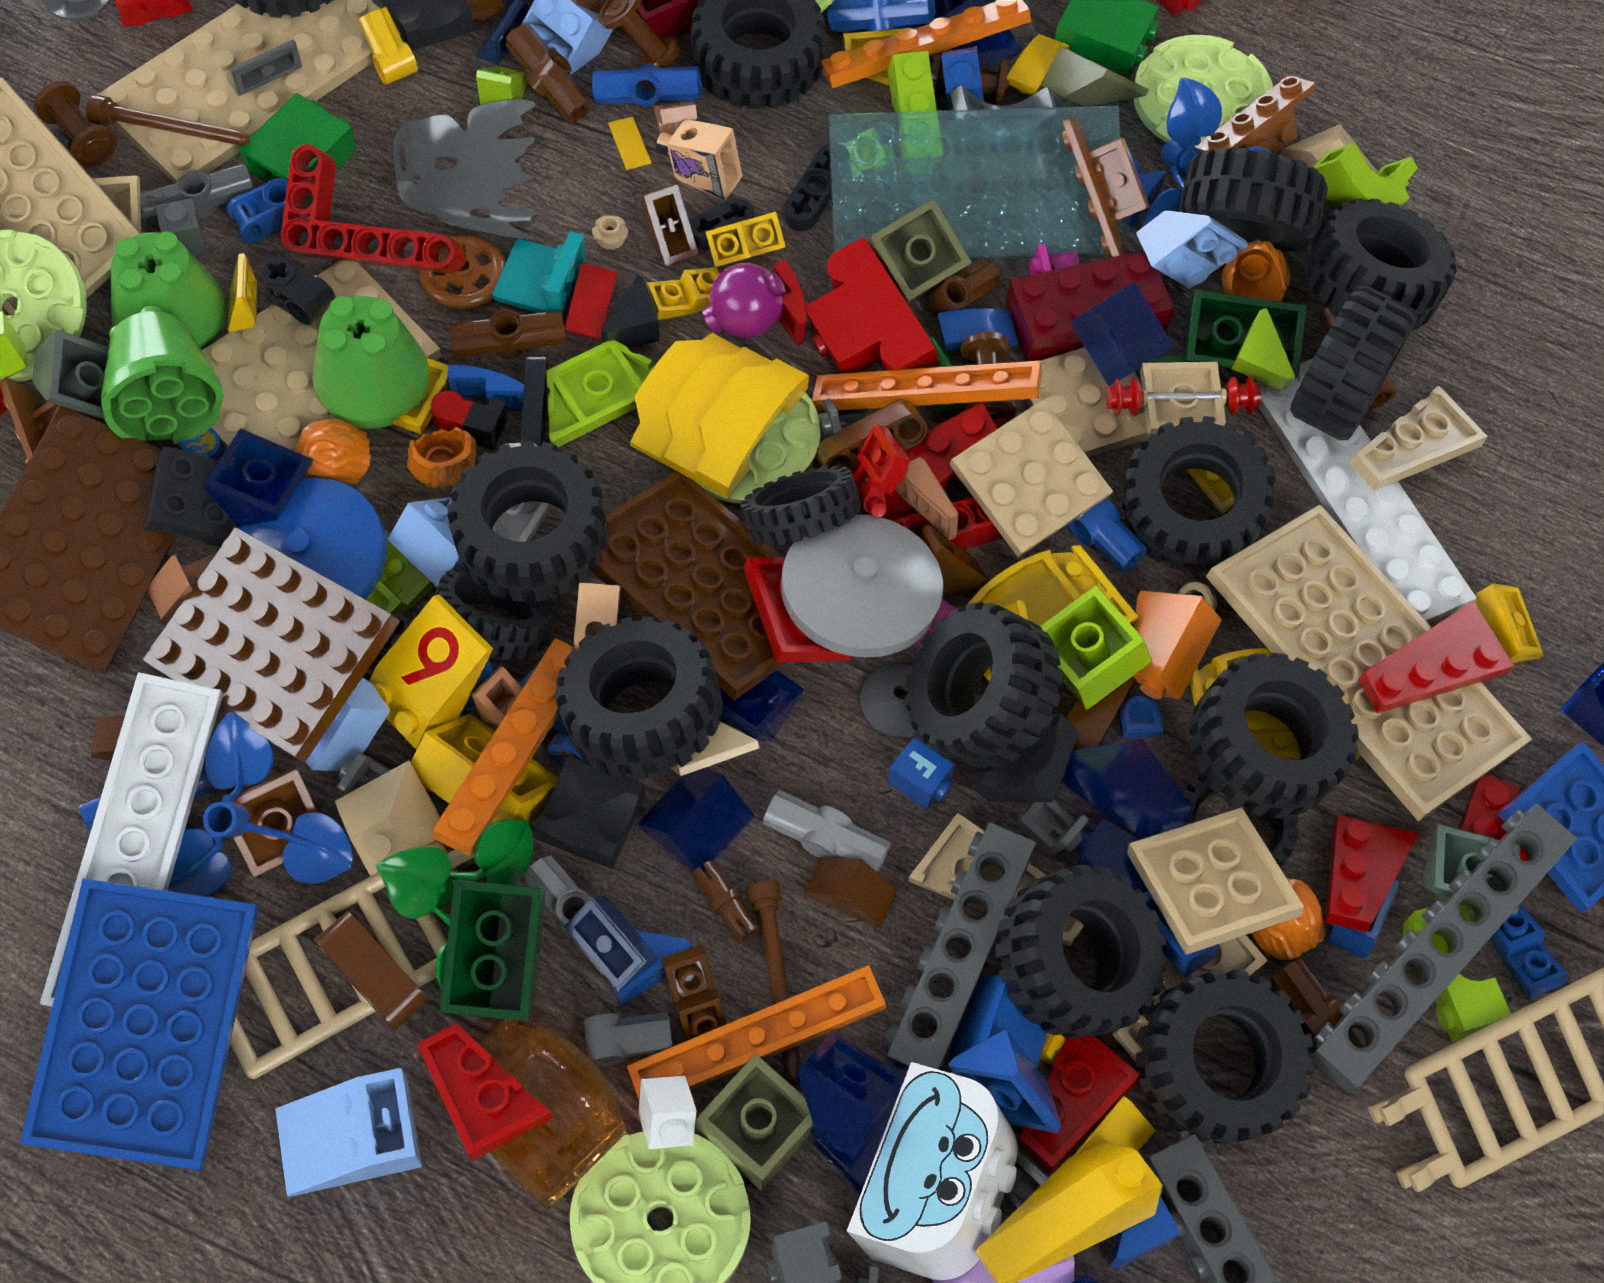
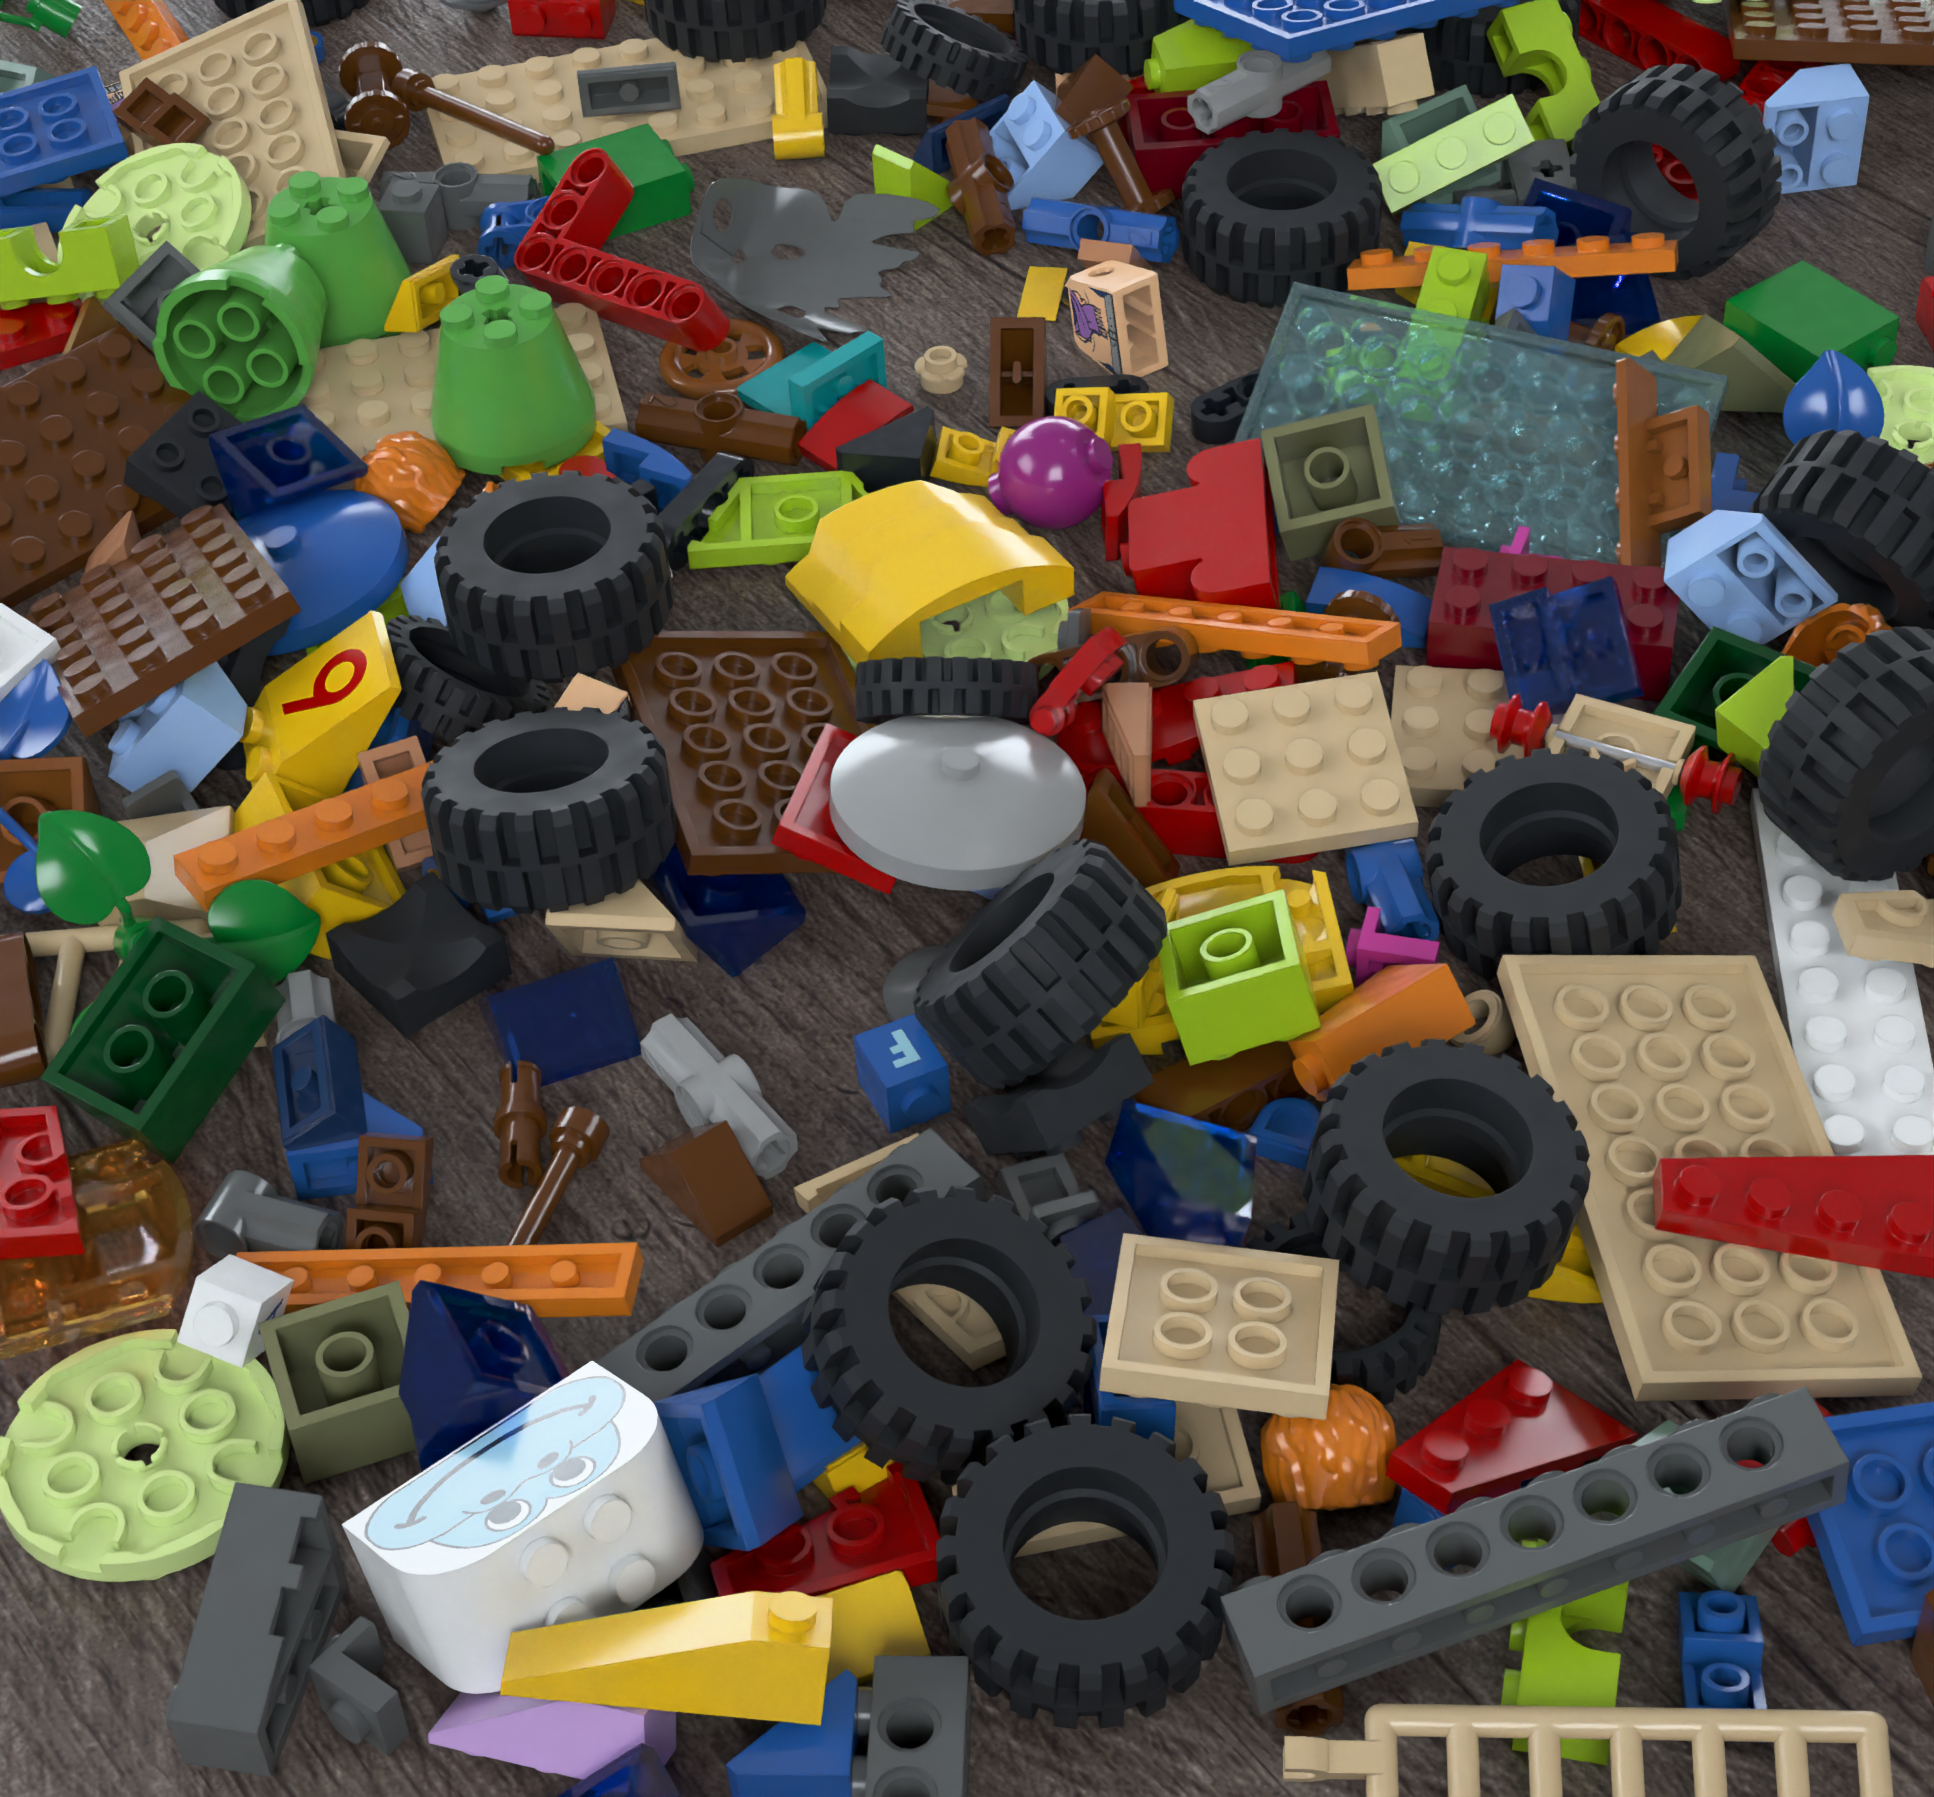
camera: 35 degrees right, 20 degrees down
none -> dark pink bracket [1346,906,1440,989]

